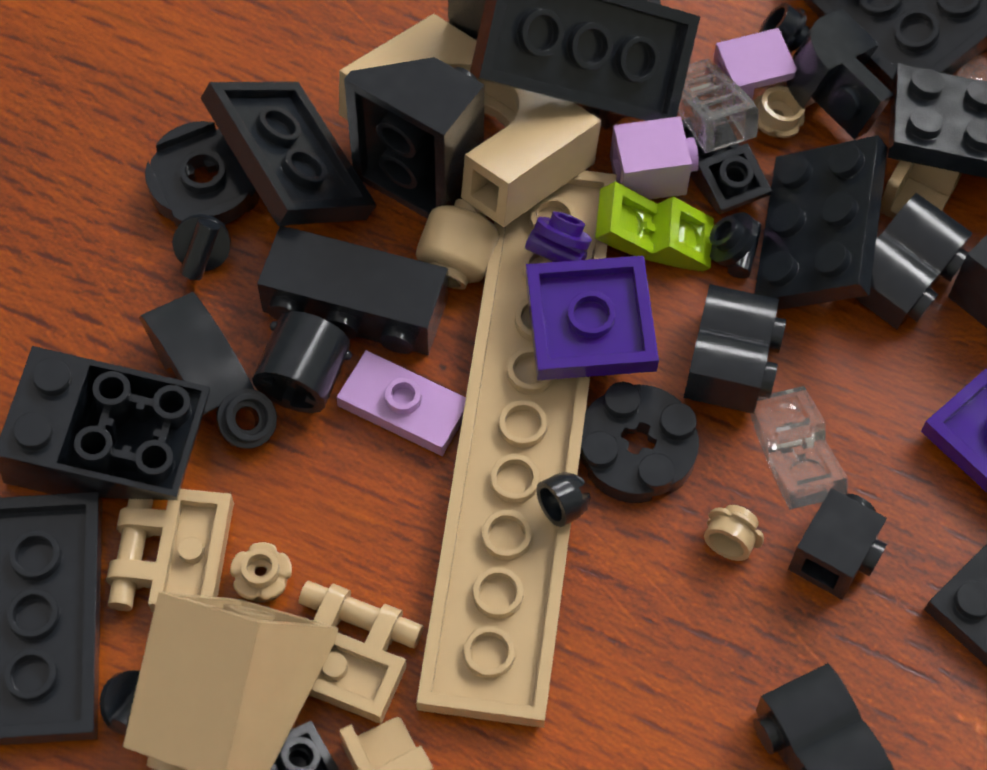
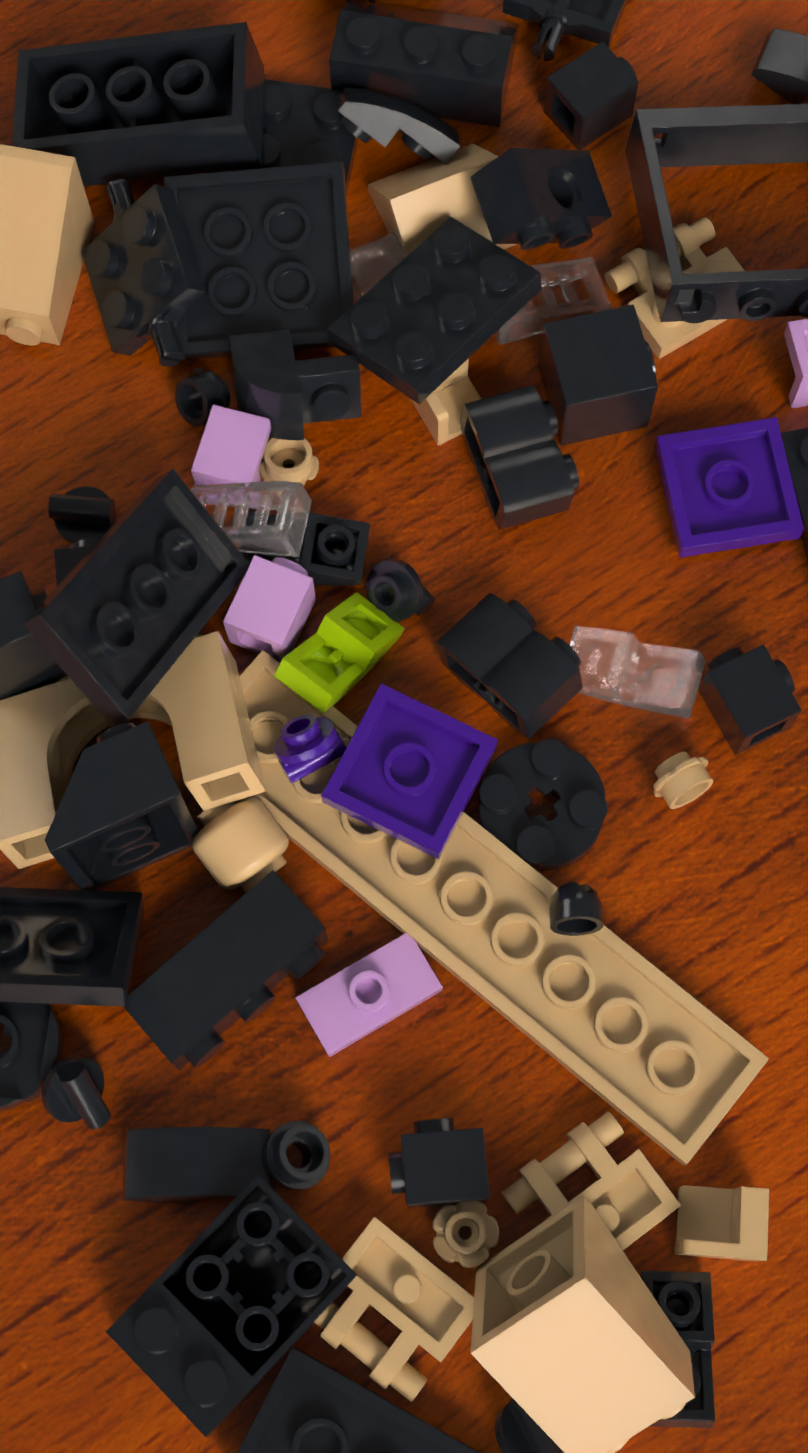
camera: 55 degrees left, 10 degrees up
black piece [252,311,352,413] -> none
black plate [754,135,888,310] -> none
none -> black brick [389,1118,490,1208]

